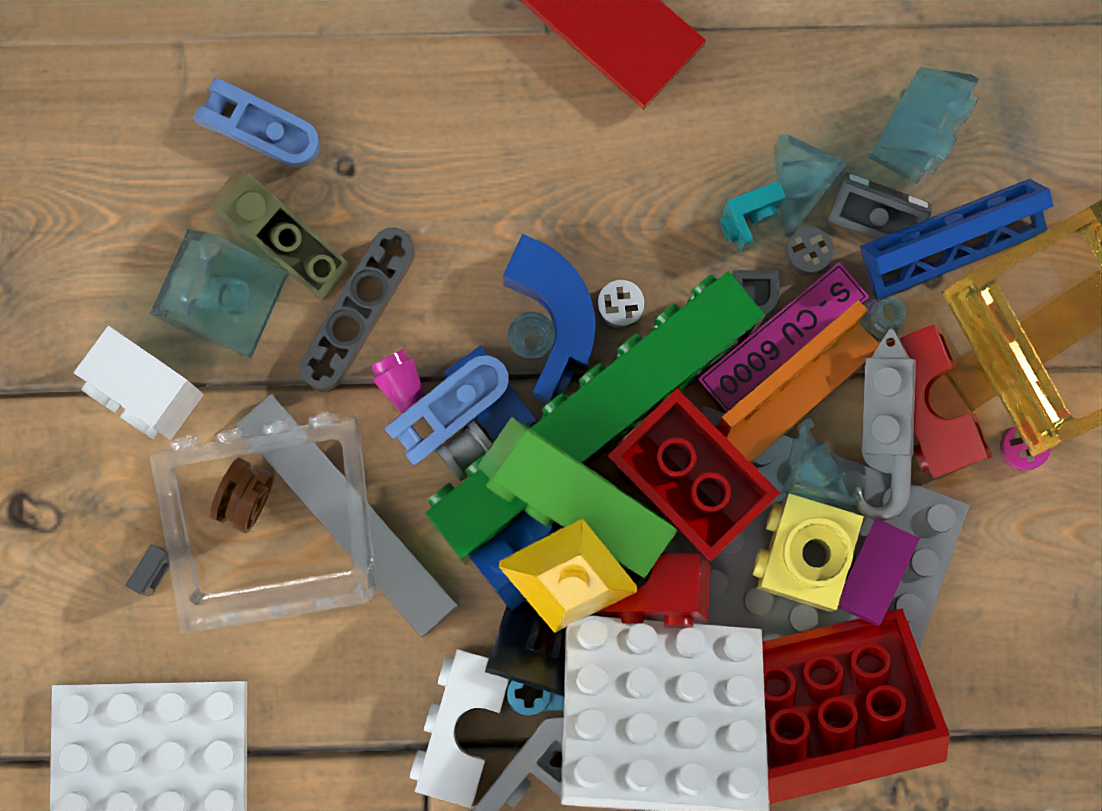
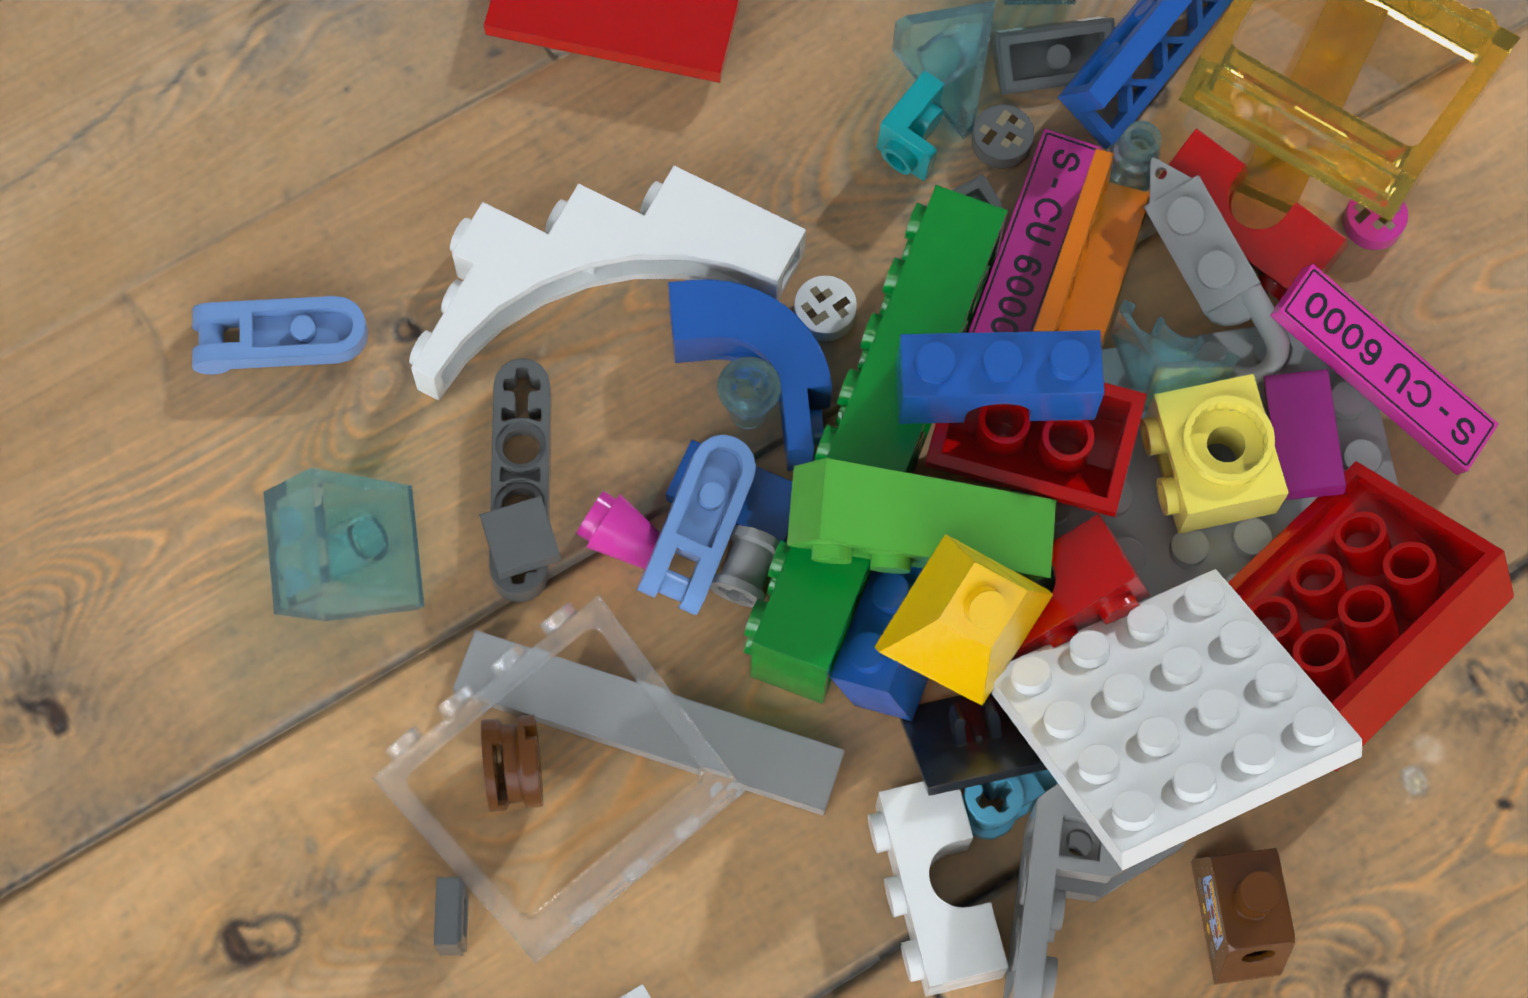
camera: 30 degrees left, 10 degrees down
white brick [74,325,204,440] -> none
olive slope [207,170,352,300] -> none
none -> white arch [409,166,806,400]
none -> dark grey tile [479,496,561,580]
none -> blue arch [896,330,1104,424]
none -> dark pink tile [1270,264,1499,475]

